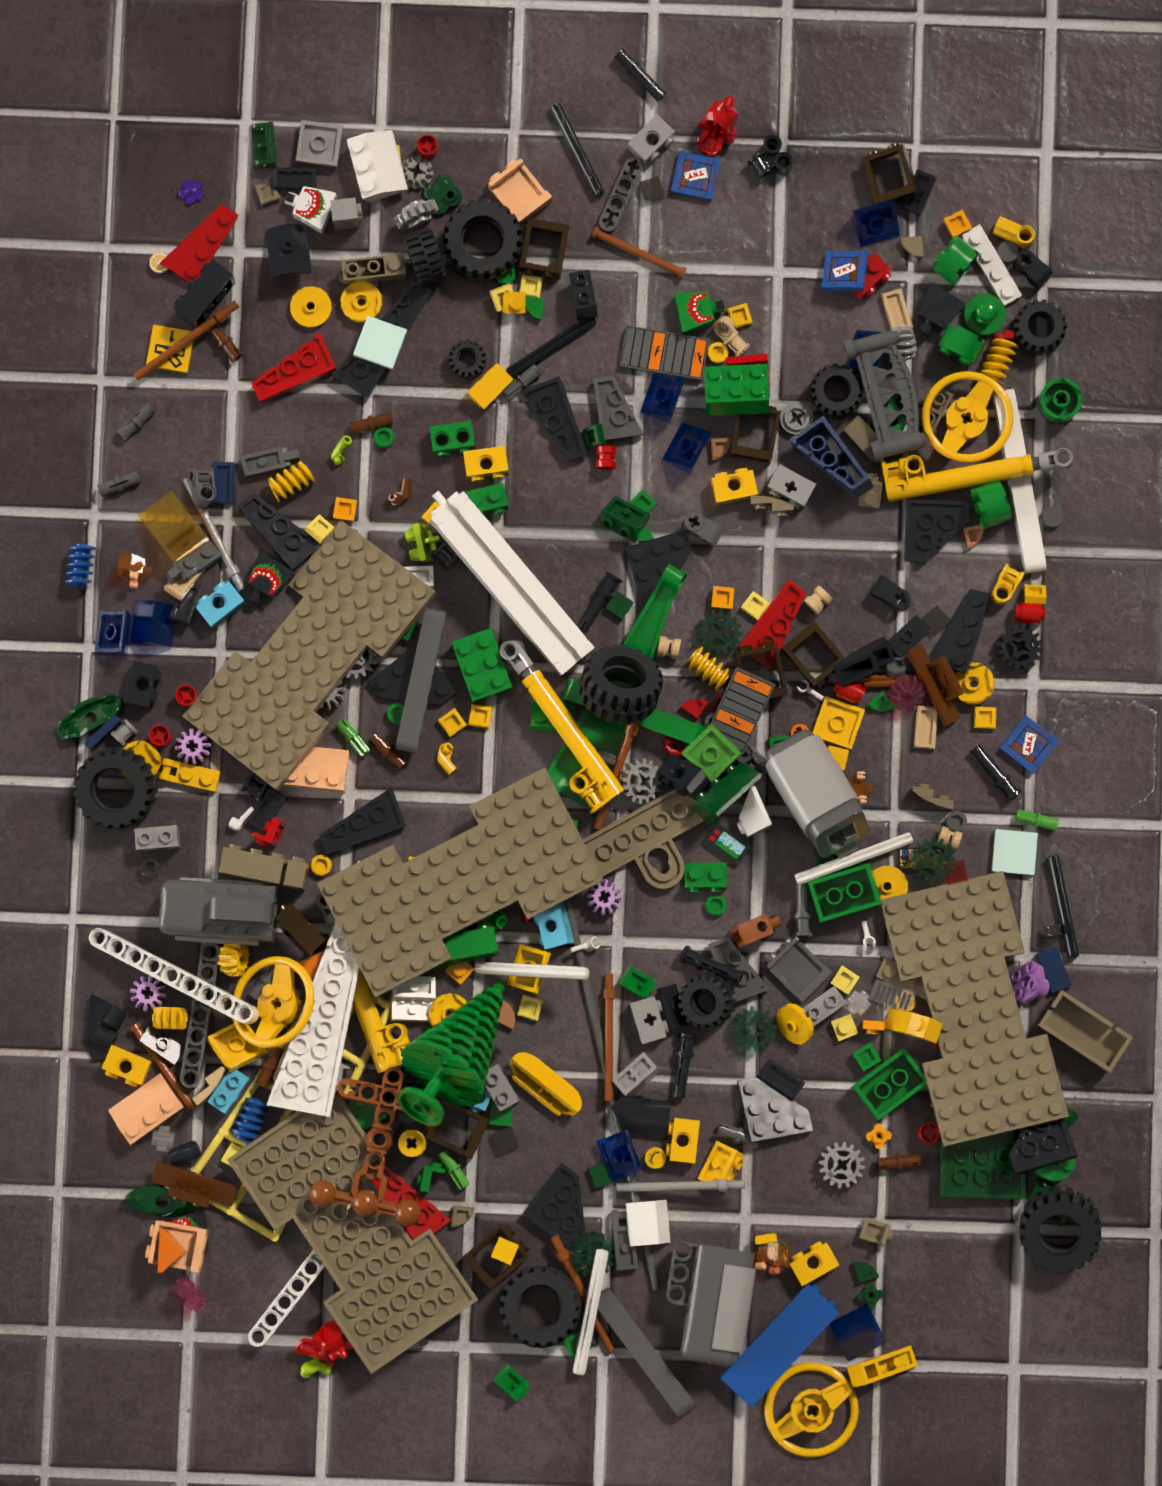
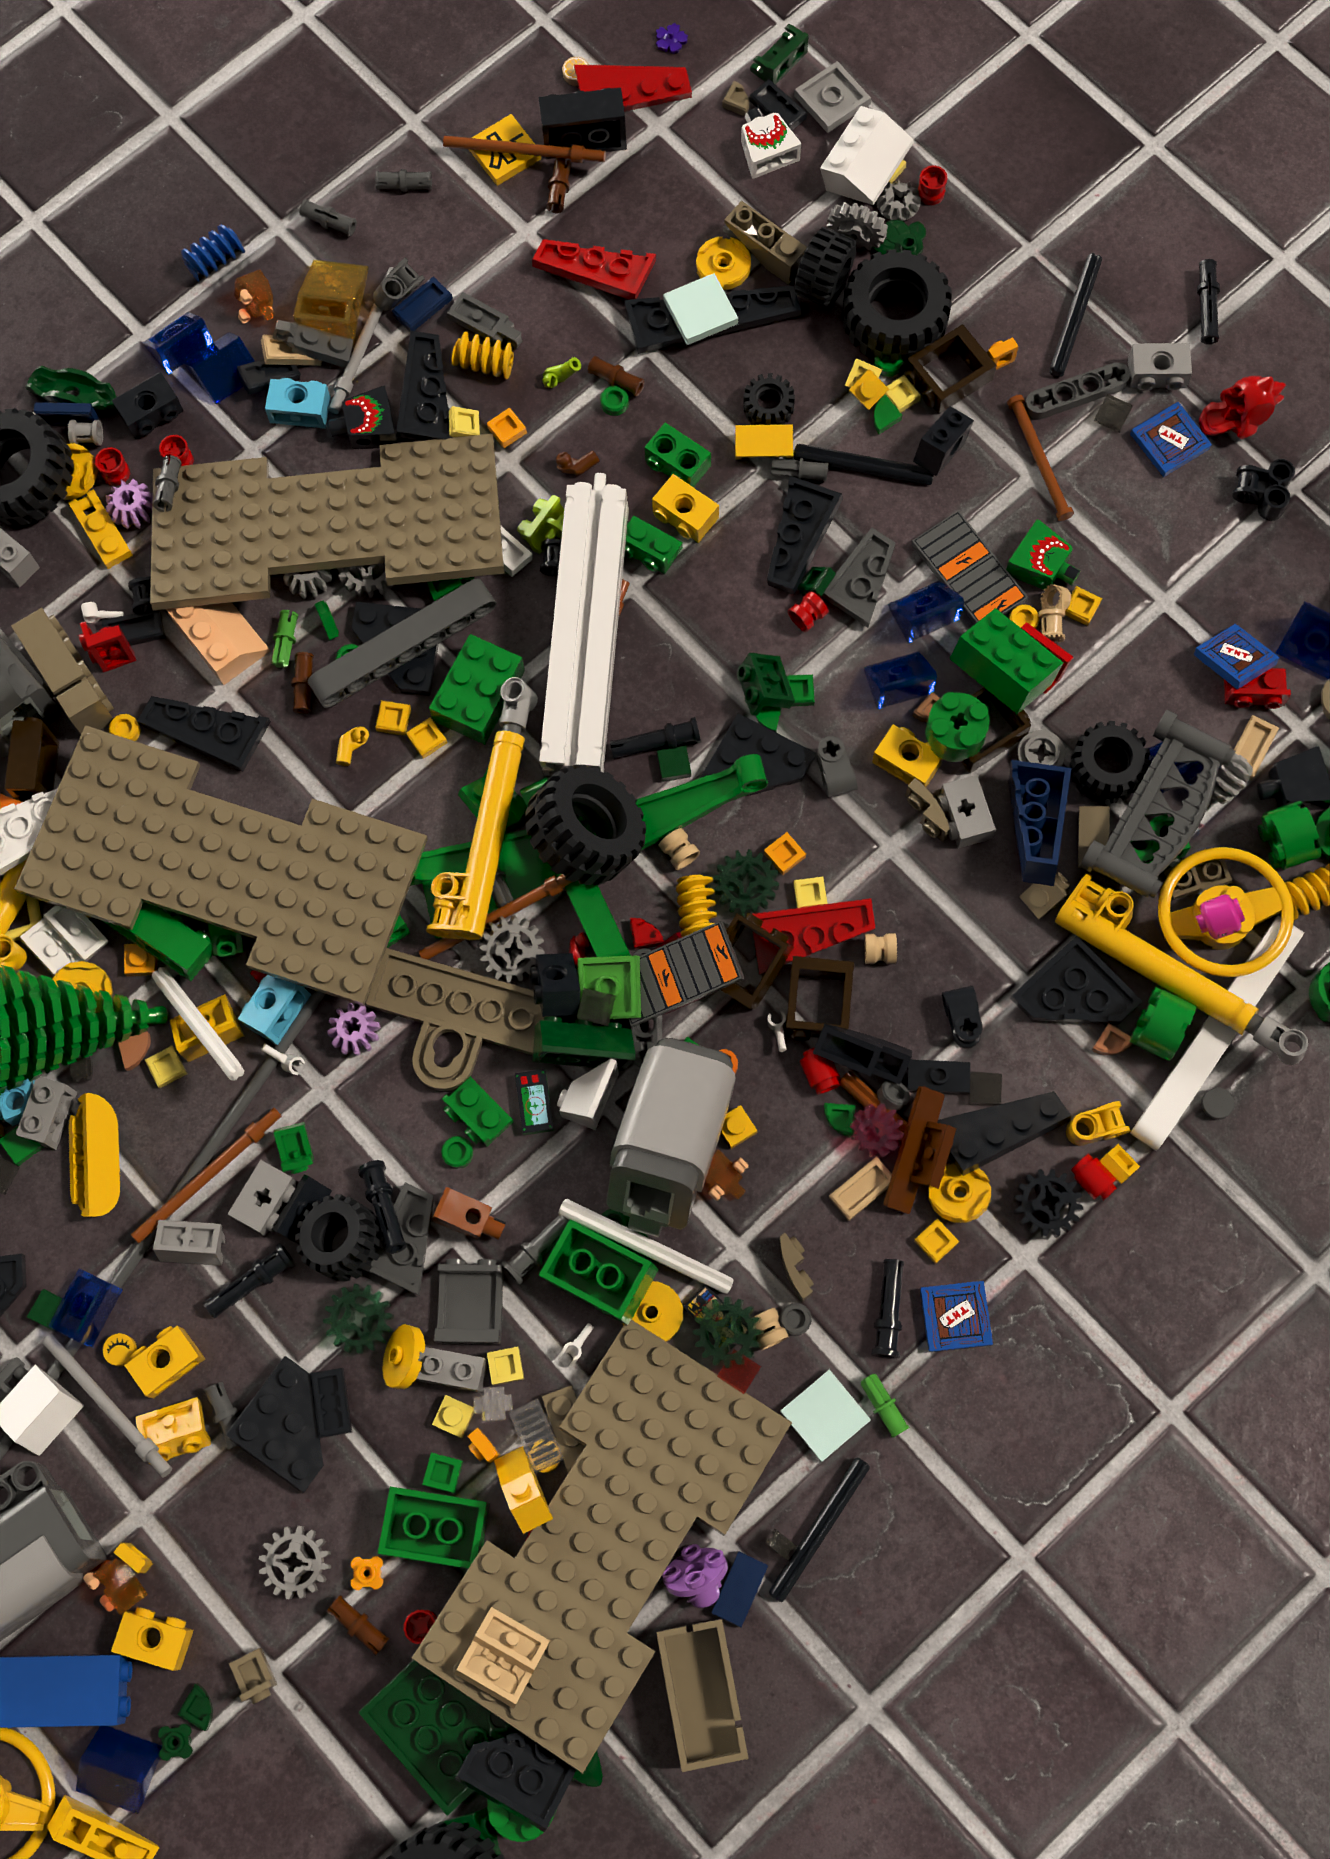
camera: 50 degrees right, 10 degrees down
black shield [266,224,312,279] -> none
yellow plate [290,286,332,328] -> none
light grey brick [330,198,363,230] -> none
light nougat panel [488,158,552,226] -> none
black panel [611,1095,671,1141] -> none
yellow tile [812,696,865,750] -> none
none -> dark grey pin [153,455,181,512]
none -> green tile [314,600,340,640]
none -> tan slope [455,1607,550,1708]
none -> clear smoke tile [577,988,616,1026]
none -> green brick [925,692,990,762]
none -> light orange plate [987,338,1019,370]
none -> dark pink head [1196,894,1245,939]

